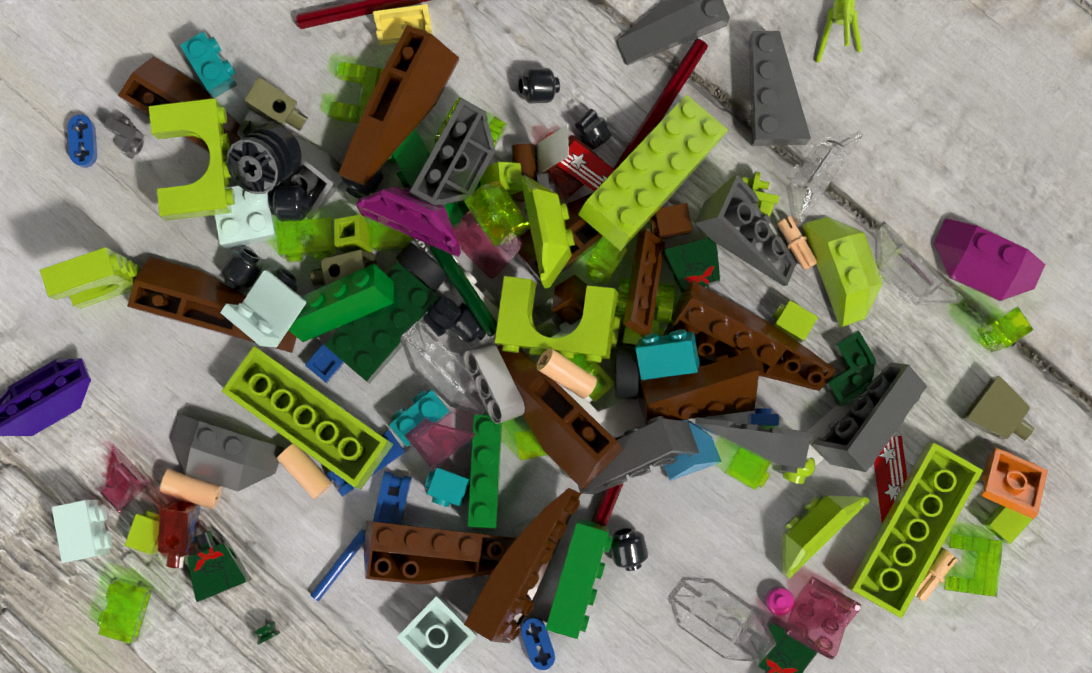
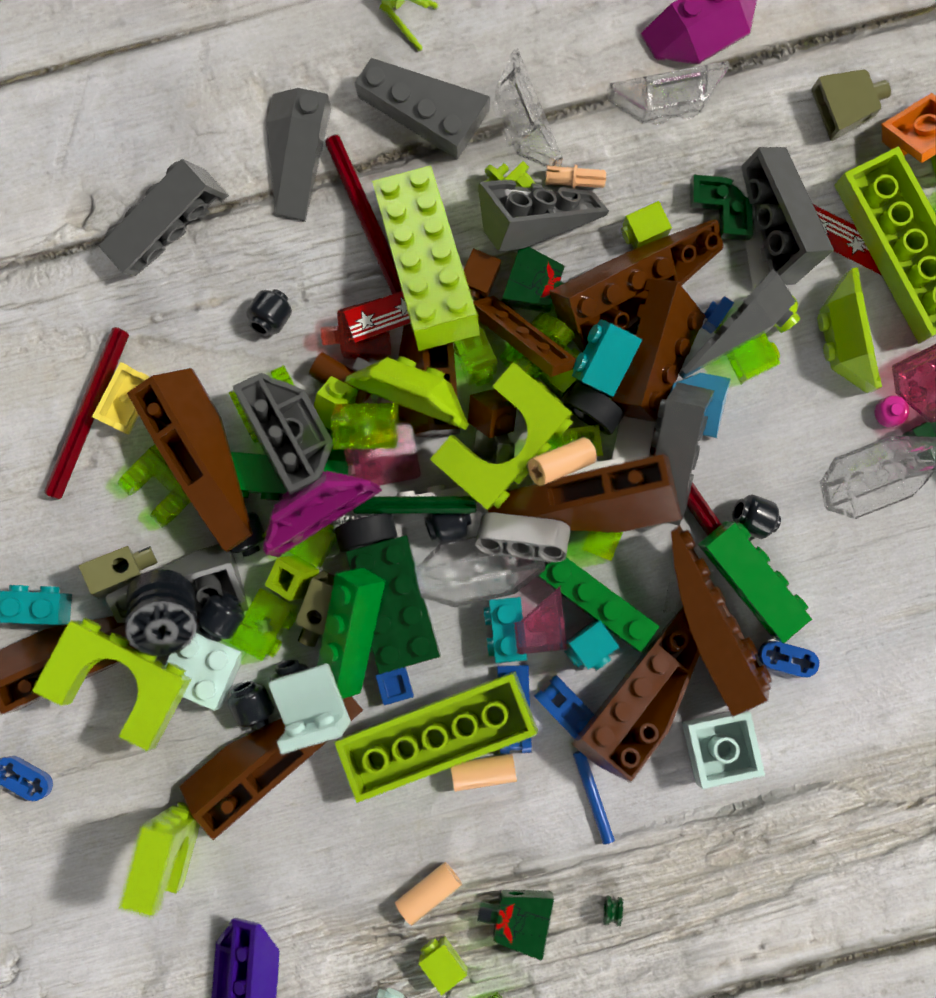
camera: 60 degrees left, 0 degrees up
clear pink slope [100,444,151,513] -> none
flat silver bracket [103,117,144,159] -> none
clear red torso [158,500,201,568] -> none
dark grey wedge [171,414,284,492] -> none
black piece [423,295,461,337] -> none
white sticker [536,124,569,174] -> none
black piece [575,109,612,149] -> none
lime wedge [802,217,883,328] -> none
clear neon green brick [977,307,1034,353] -> none

